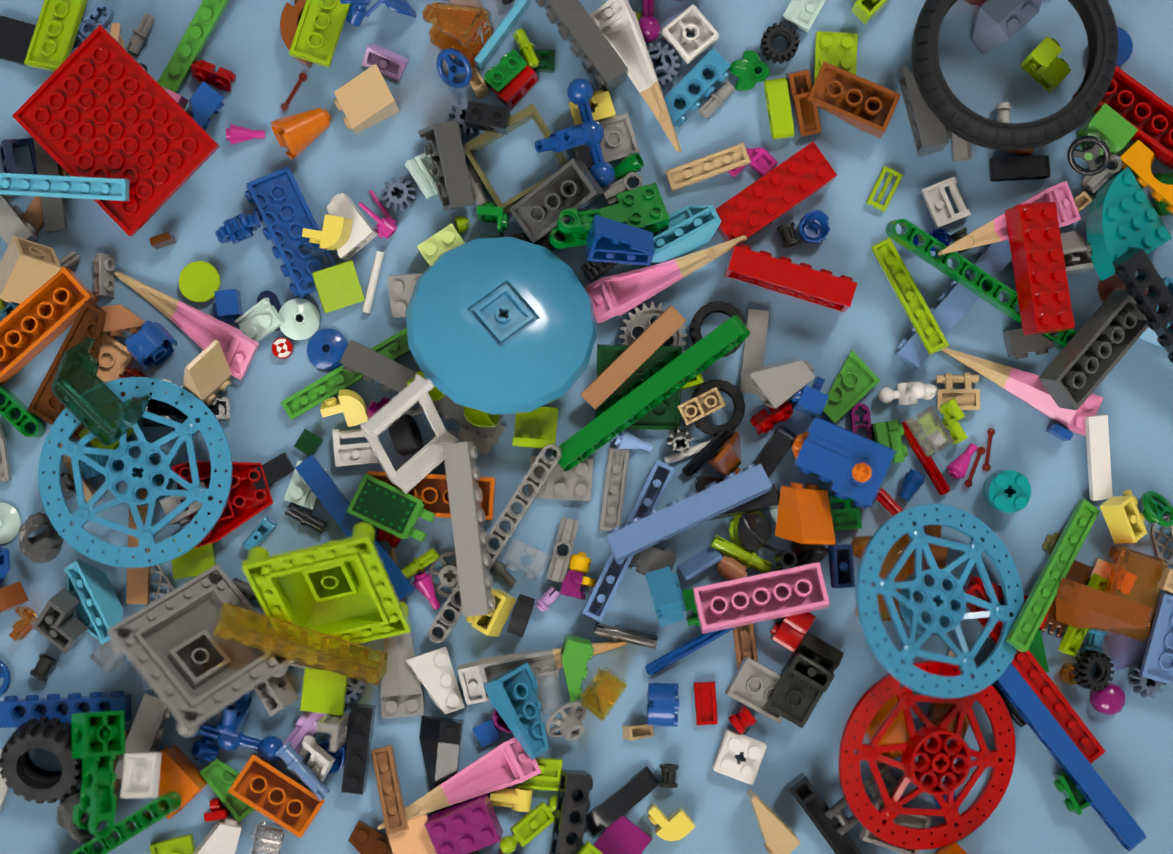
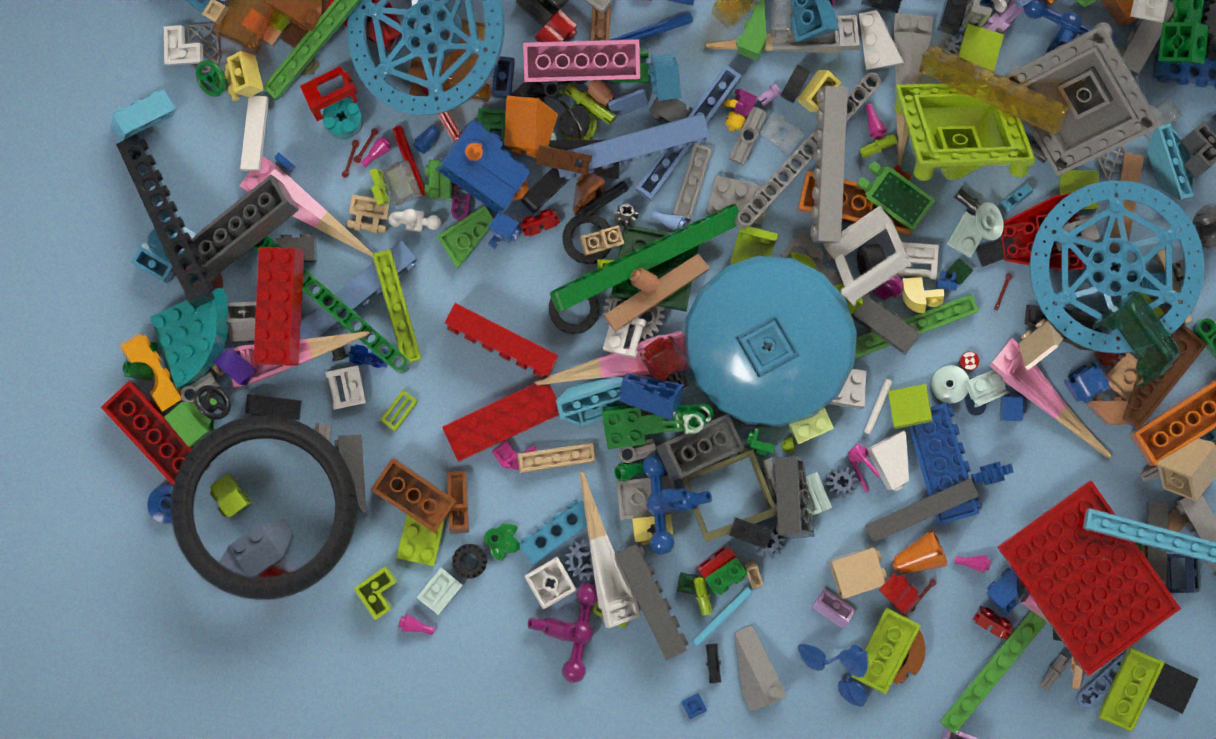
camera: 170 degrees left, 0 degrees up
light grey hinge [93,253,115,297] -> none
reddish brown tile [149,232,177,249] -> none
lime tile [178,261,222,303] -> none
blue gear [191,737,219,765] -> none
light grey brick [254,675,299,716] -> none
blue tile [295,455,415,601] -> none
light yellow brick [302,214,353,250] -> none
blue dish [307,329,348,370] -> none
clear orange windscreen [422,2,494,69] -> none
light grey wheel [429,552,460,597] -> none
blue piece [436,48,472,88] -> none
dark grey bar [492,560,517,586] -> none
dark grey pin [593,622,658,649] -> none
white bar [664,439,712,465] -> none
light grey axle [699,81,735,118] -> none
light grey tile [739,309,769,394] -> none
light grey slope [741,359,815,409] -> none
lime beam [764,78,794,140] -> none
pearl dark grey bush [776,222,801,248] -> none
blue hair [798,210,830,244] -> none
white pin [994,102,1012,123] -> none
none -> dark purple slope [214,347,257,386]
none -> red window [300,66,358,122]
none -> reddish brown plate [536,145,592,175]
none -> white plate [603,318,647,358]
none -> nougat brick [630,268,660,294]
none -> clear red brick [640,336,685,381]
none -> dark grey tile [865,478,979,543]
none -> red brick [879,573,920,616]
none -> blue tile [935,270,958,291]
none -> light aqua dish [976,202,1003,241]
none -> clear red hinge [994,273,1013,311]

